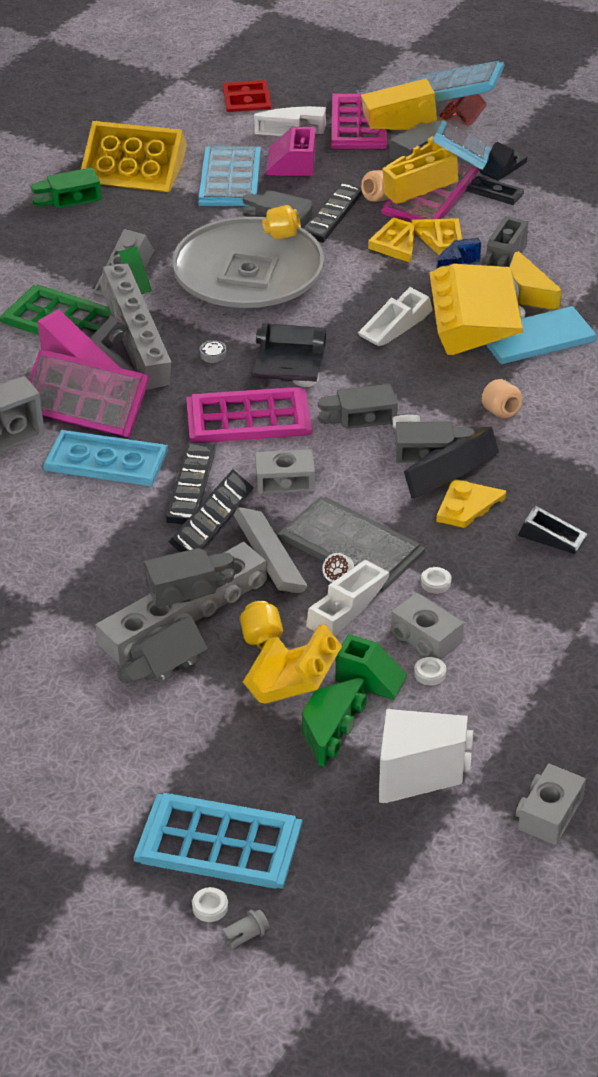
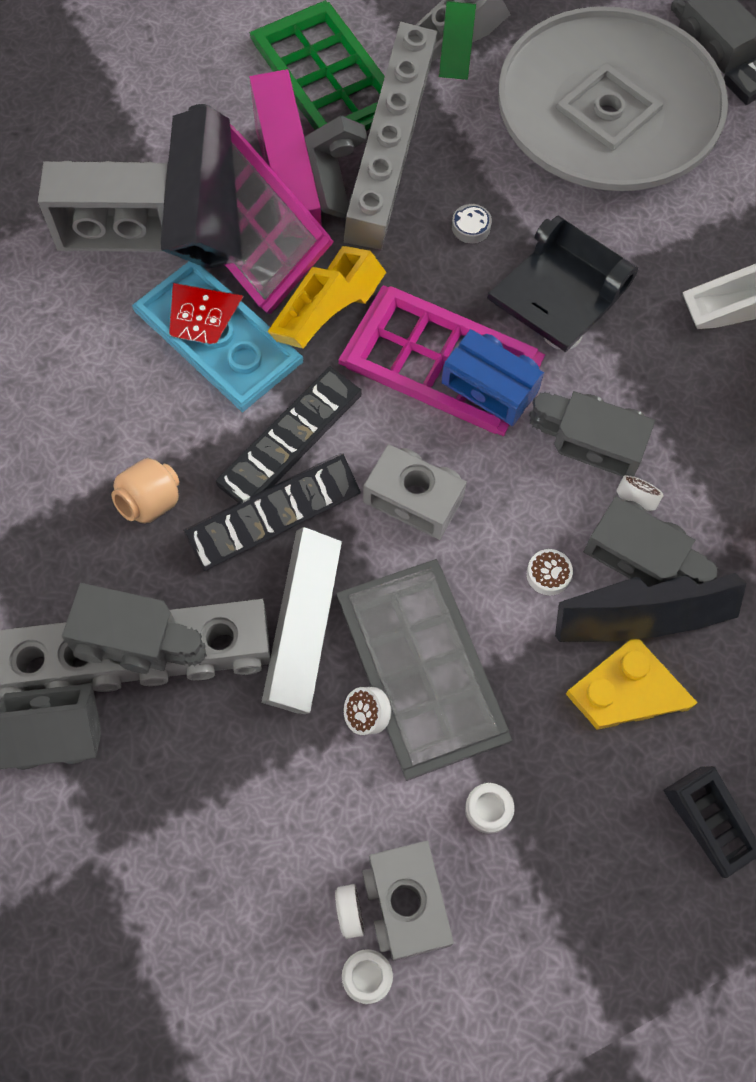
camera: 30 degrees right, 25 degrees up
yellow head [239,601,283,649] -> none
yellow panel [243,624,342,704] -> none
yellow head [262,205,301,240] -> none
green slope [302,678,367,767] -> none
white slope [306,560,390,636] -> none
green slope [335,634,407,700] -> none
none -> light nougat head [111,458,179,524]
none -> black slope [160,104,242,269]
none -> red sticker [169,283,244,344]
none -> yellow slope [267,246,387,349]
none -> white tile [335,884,364,939]
none -> blue brick [441,329,544,426]
none -> tile [526,549,573,595]

